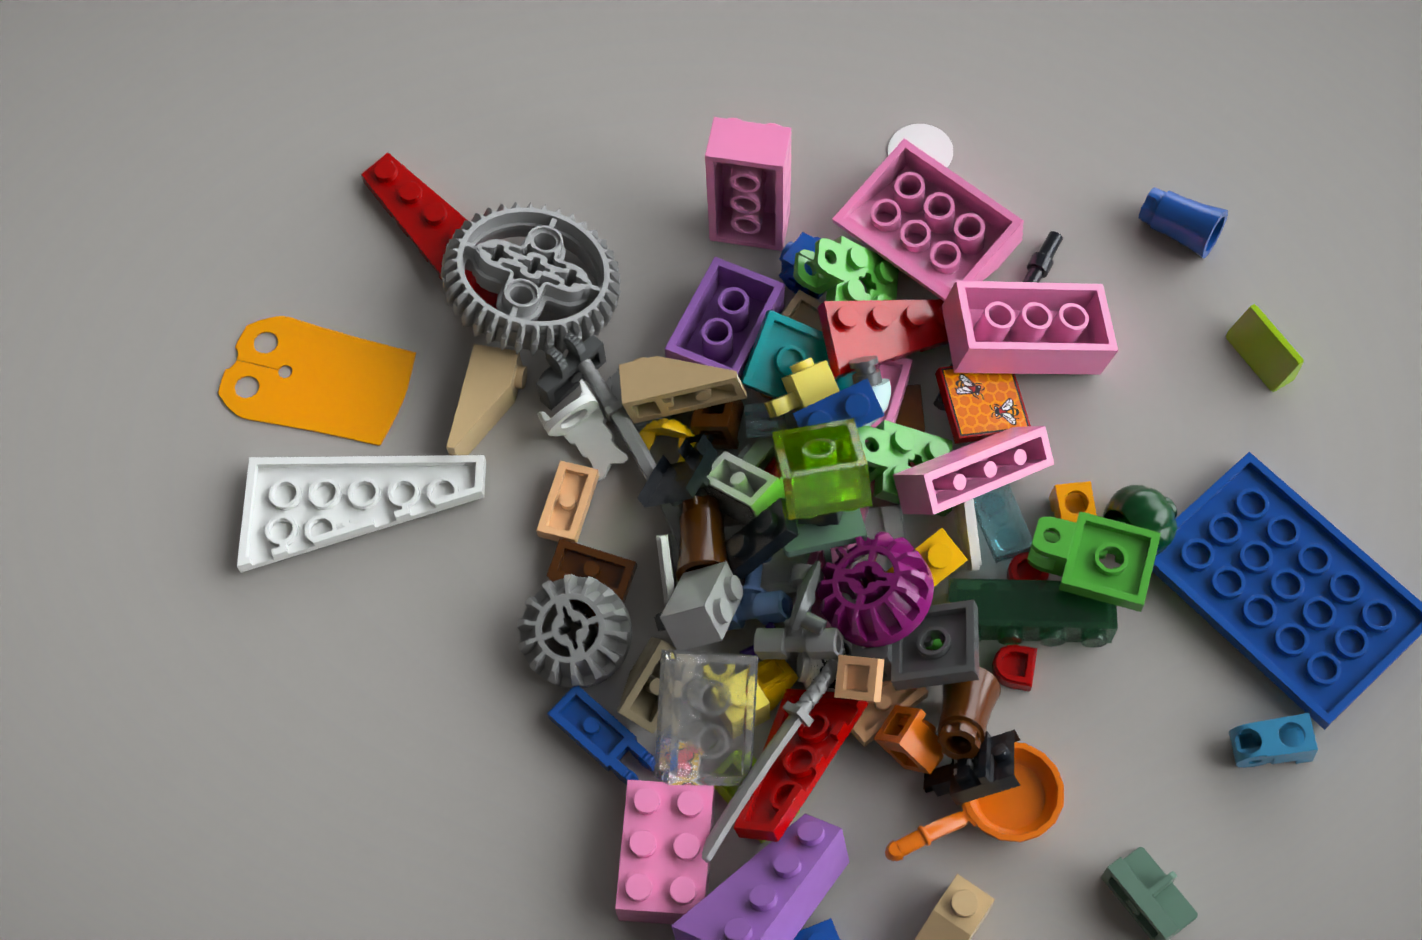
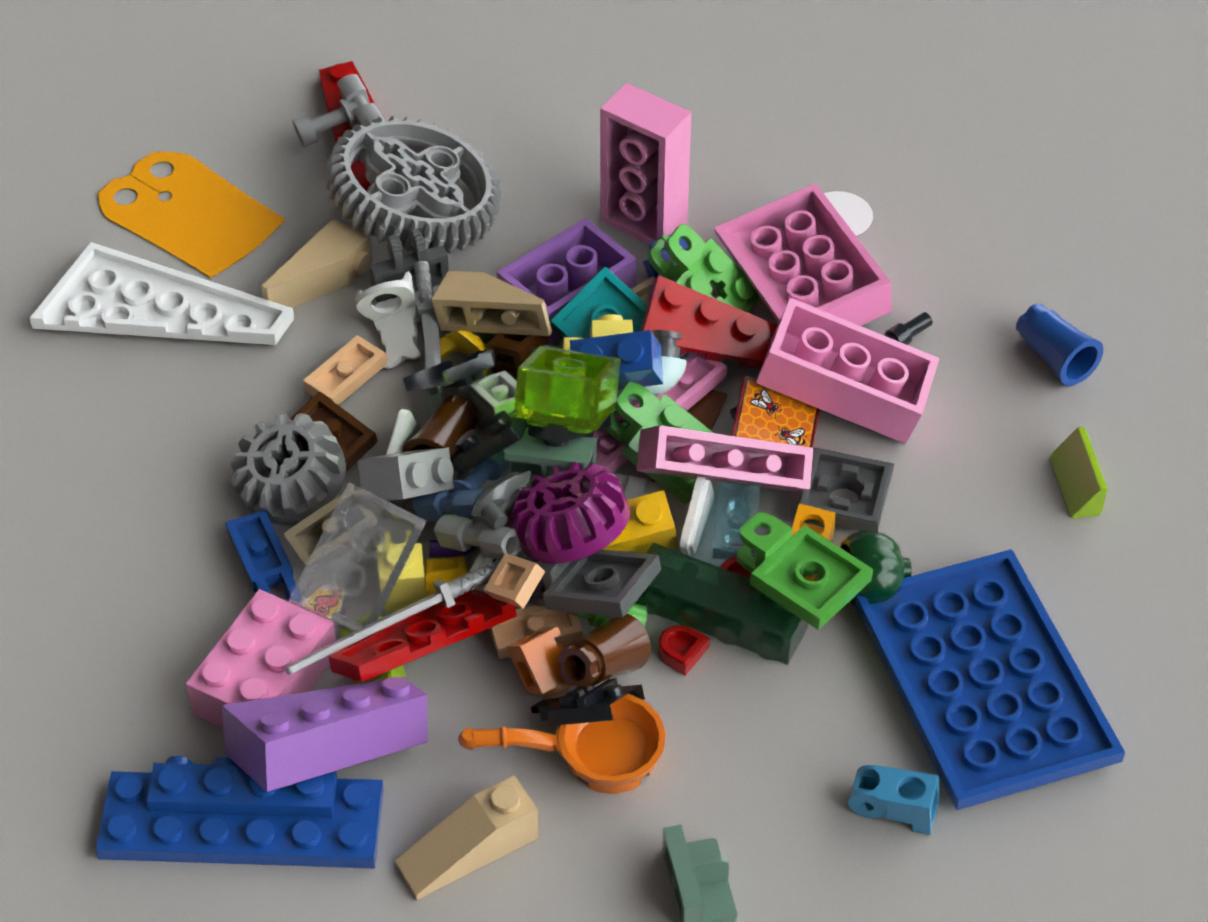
camera: 20 degrees right, 15 degrees down
none -> light grey bar [292,74,384,147]
none -> dark grey piece [796,447,894,531]

